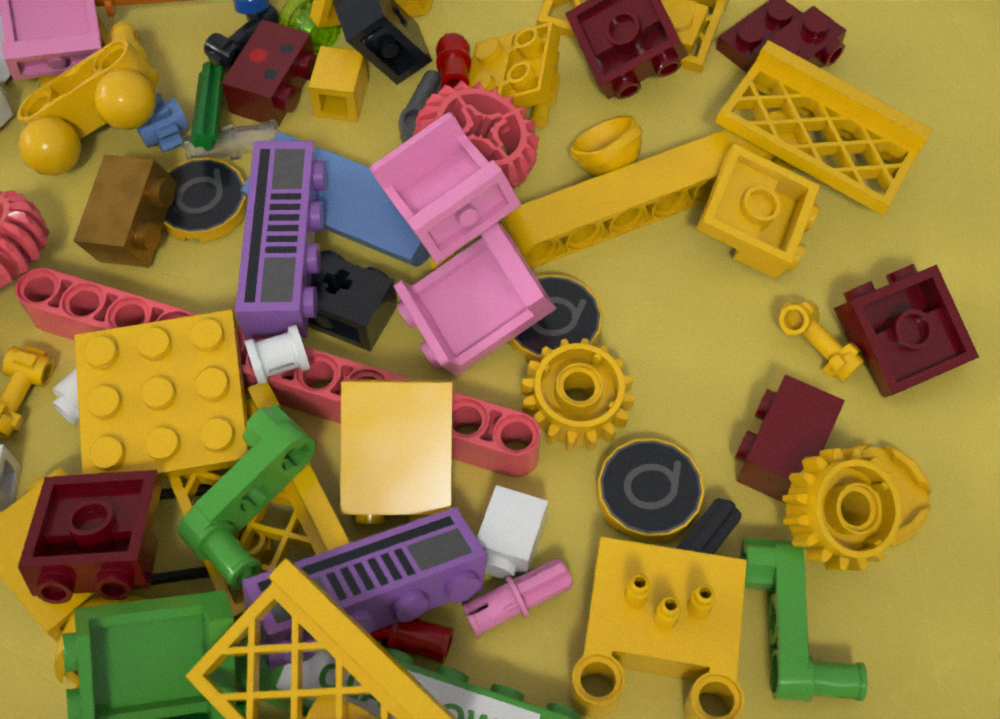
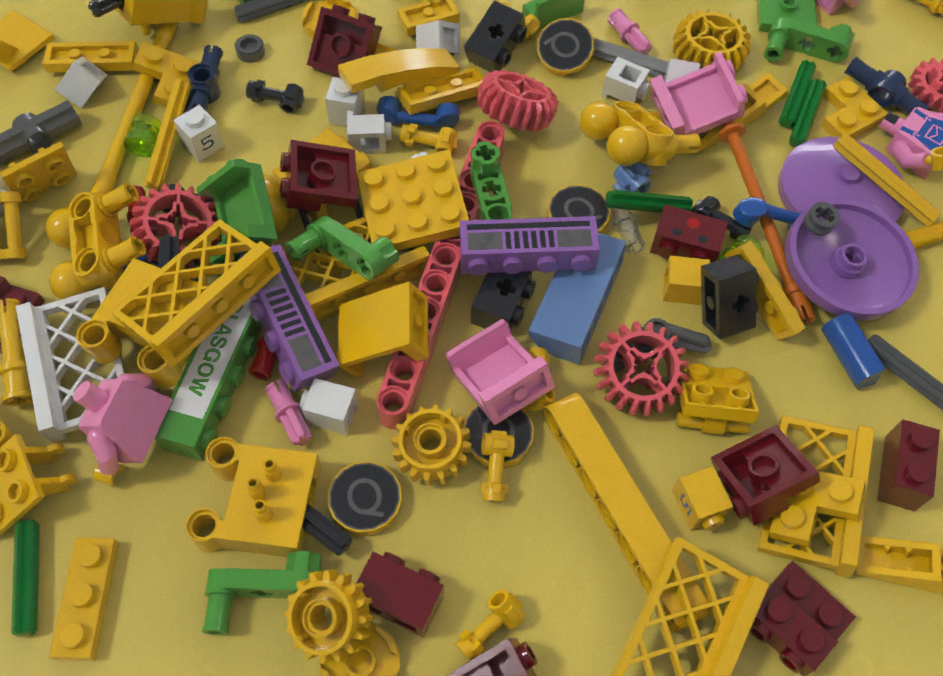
camera: 85 degrees right, 0 degrees up
pearl gold brick [73,155,177,268] -> none
white bush [245,324,311,385] -> none
bright pink panel [370,112,521,264] -> none
red pin [436,33,471,90] -> none
yellow piece [569,116,643,177] -> none
yellow plate [696,143,820,279] -> none
none -> bright green beam [470,141,512,220]
none -> yellow bar [480,430,515,502]
none -> yellow brick [672,466,734,531]

